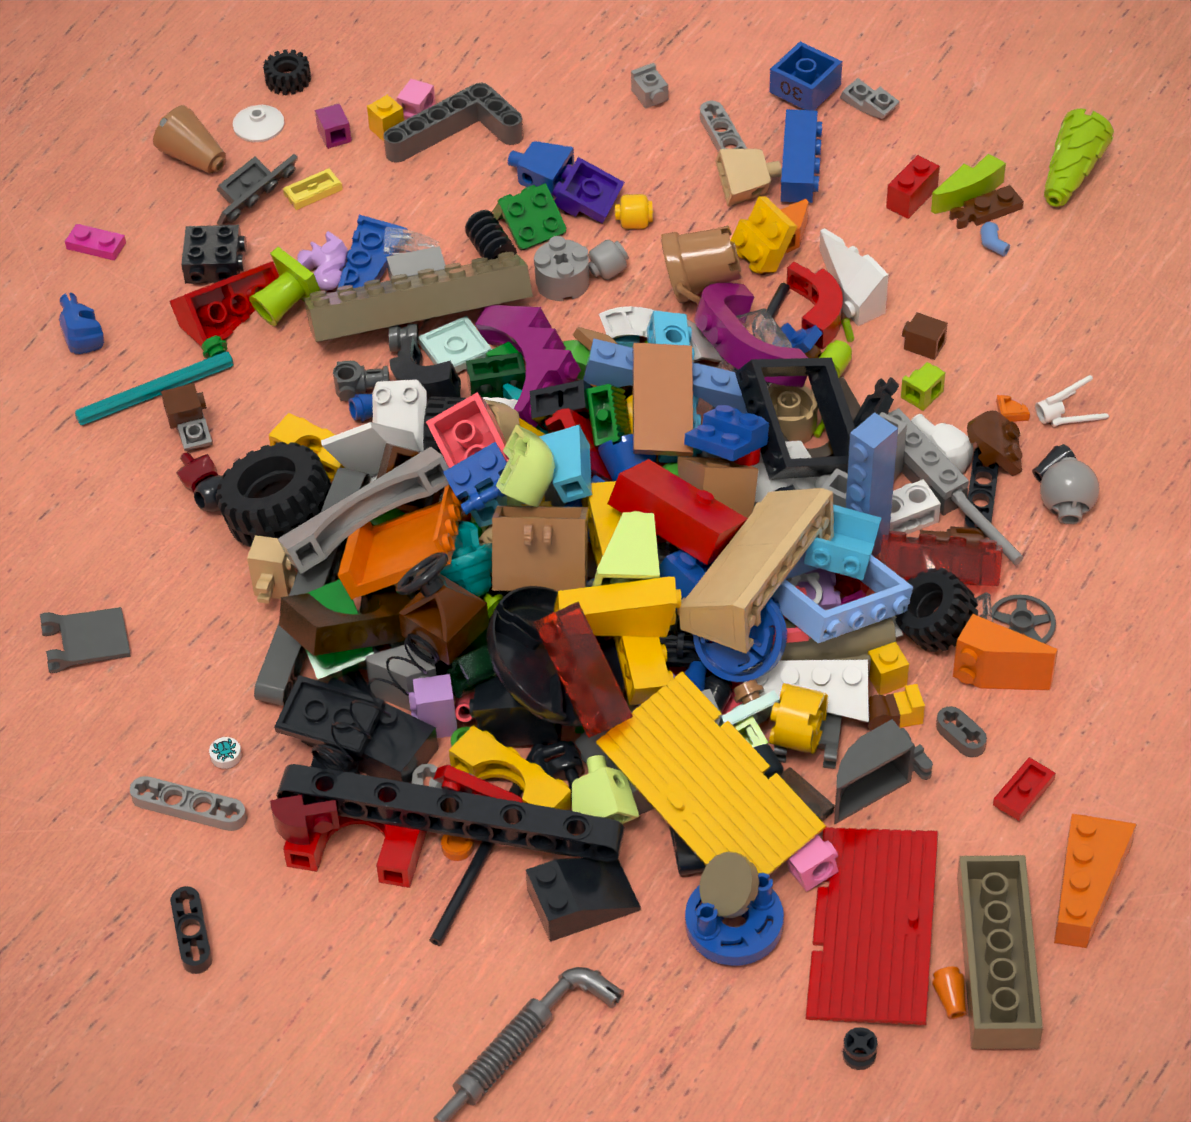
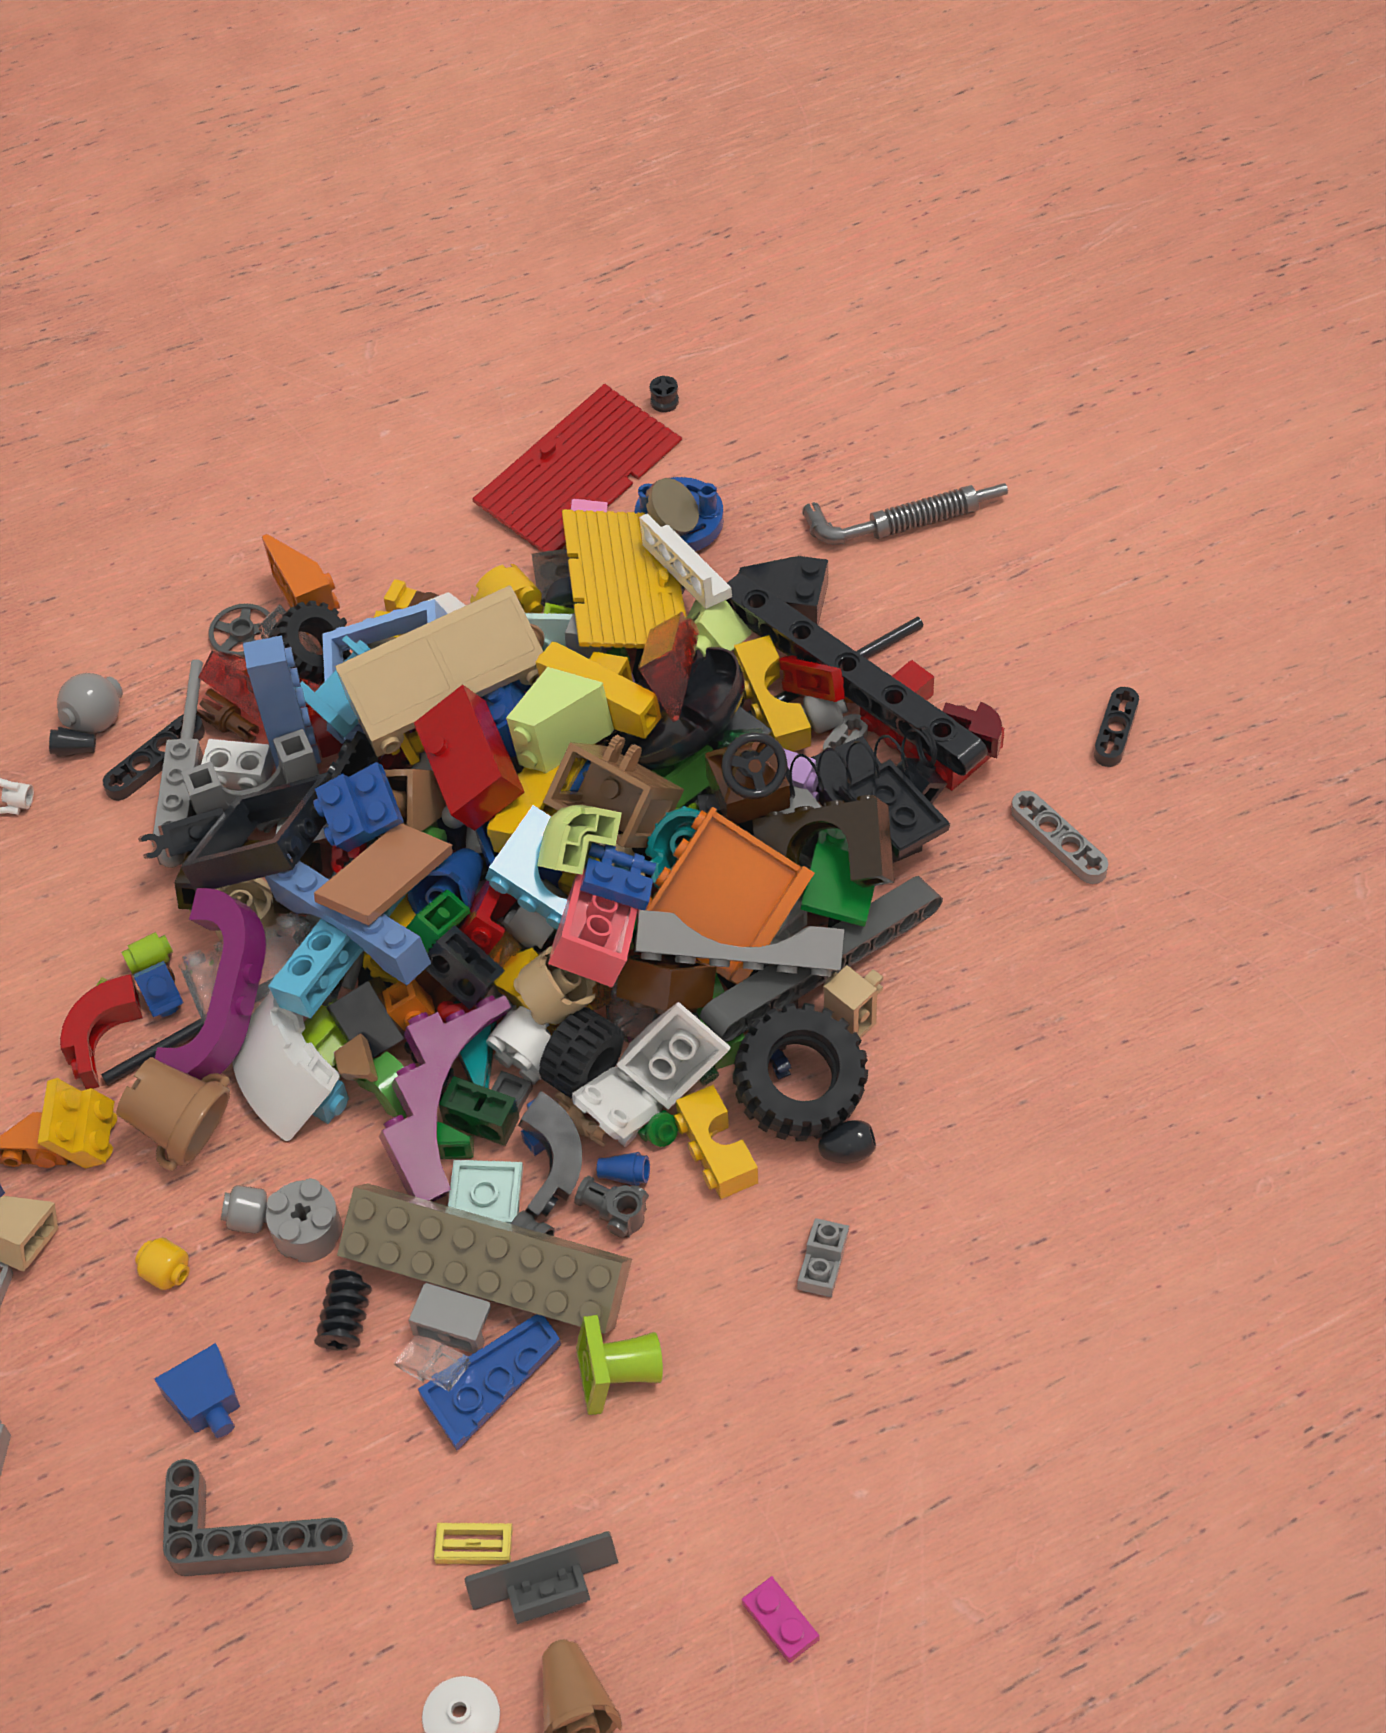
camera: 145 degrees left, 5 degrees up
dark grey flag [40,607,131,673] -> none
blue piece [59,293,104,354] -> none
teal axle [75,351,233,425] -> none
reddish brown brick [161,383,207,429] -> none
red wedge [169,261,279,346] -> none
dark red piece [176,452,218,492] -> none
black brick [181,225,247,284] -> none
green plate [201,336,228,358] -> none
tile [209,737,242,769] -> none
lavender animal [297,231,348,291] -> none
magenta brick [315,103,352,149] -> none
yellow brick [367,94,404,141] -> none
bright pink brick [397,79,435,119] -> none
green bracket [492,183,567,250] -> none
dark purple plate [551,157,625,224] -> none
white wedge [819,228,888,326] -> none
dark grey piece [834,719,933,825] -> none
lime brick [901,362,945,411] -> none
reddish brown brick [902,312,948,360] -> none
white piece [911,414,973,474] -> none
orange cone [932,966,967,1019] -> none
dark grey beam [936,706,987,758] -> none
dark tan brick [957,855,1043,1049] -> none
reddish brown slope [967,411,1023,476] -> none
red plate [993,757,1056,821] -> none
orange tile [996,395,1030,422] -> none
orange wedge [1054,813,1137,948] -> none
none -> white fence [639,514,732,609]

